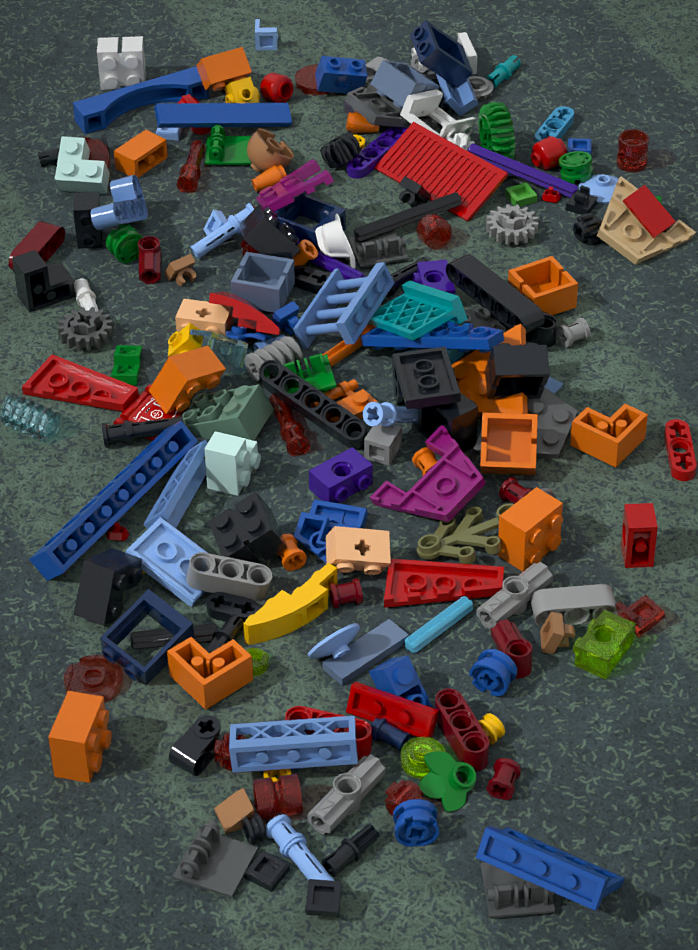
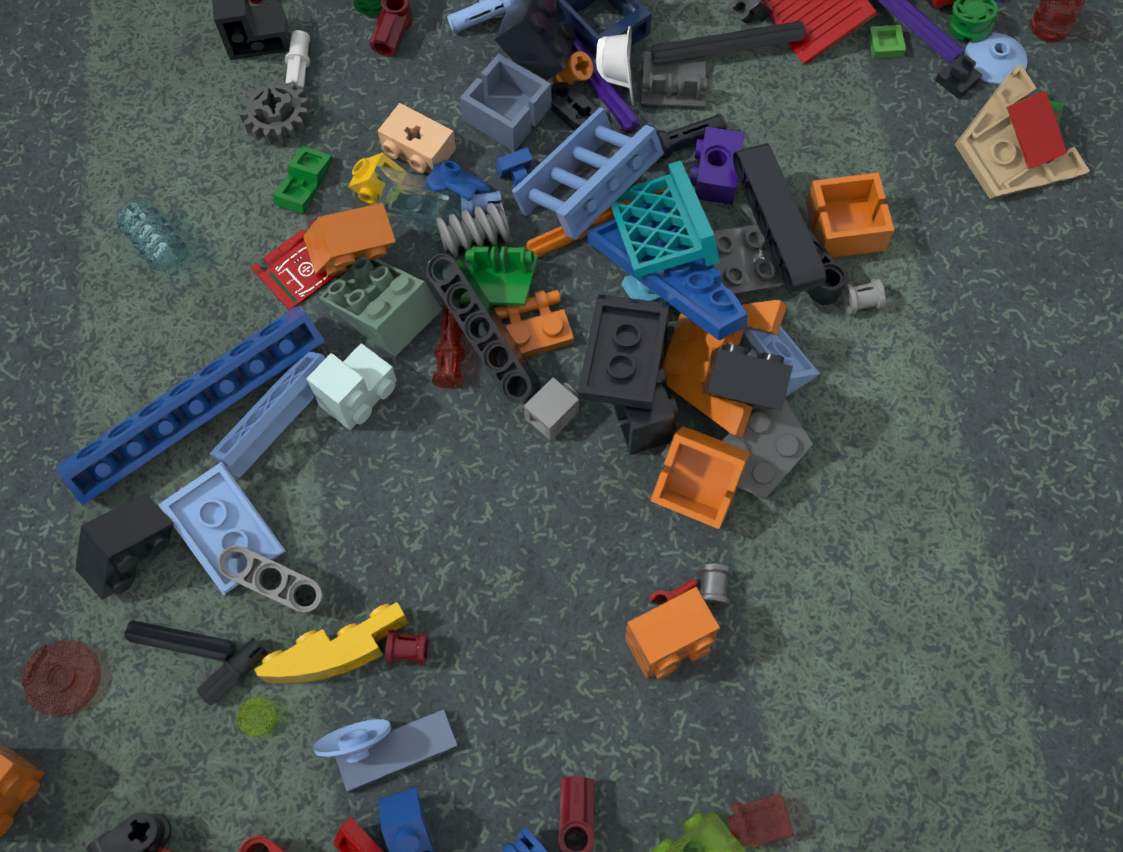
camera: 20 degrees right, 25 degrees up
red wing [22,354,139,411] -> none
dark blue window [100,589,194,685] -> none
black pin [102,415,184,447] -> none
red rock [106,522,129,541] -> none
medium nougat tile [164,254,196,286] -> none
orange brick [167,637,253,710] -> none
black beam [206,592,260,624] -> none
black piece [208,491,288,564] -> none
red slope [209,292,280,335] -> none
orange bush [277,534,307,571] -> none
blue slope [294,499,368,563] -> none
dark purple brick [309,447,373,503] -> none
light nougat brick [326,526,391,575] -> none
light blue pin [363,402,418,427] -> none
magenta wing [370,425,486,522] -> none
red wing [384,559,504,608] -> none
medium azure axle [405,596,473,653] -> none
orange bush [412,447,438,476] -> none
olive plant [416,503,514,564] -> none
clear red head [417,214,452,249] -> none
light grey piece [477,562,553,629] -> none
light grey gear [486,204,539,245] -> none
dark red bush [499,477,532,504] -> none
light grey beam [530,584,619,628] -> none
medium nougat tile [540,611,575,654] -> none
red rock [542,187,561,203] -> none
orange brick [570,404,648,467] -> none
black gear [573,213,602,244] -> none
red brick [621,503,658,568] -> none
red beam [664,419,697,481] -> none

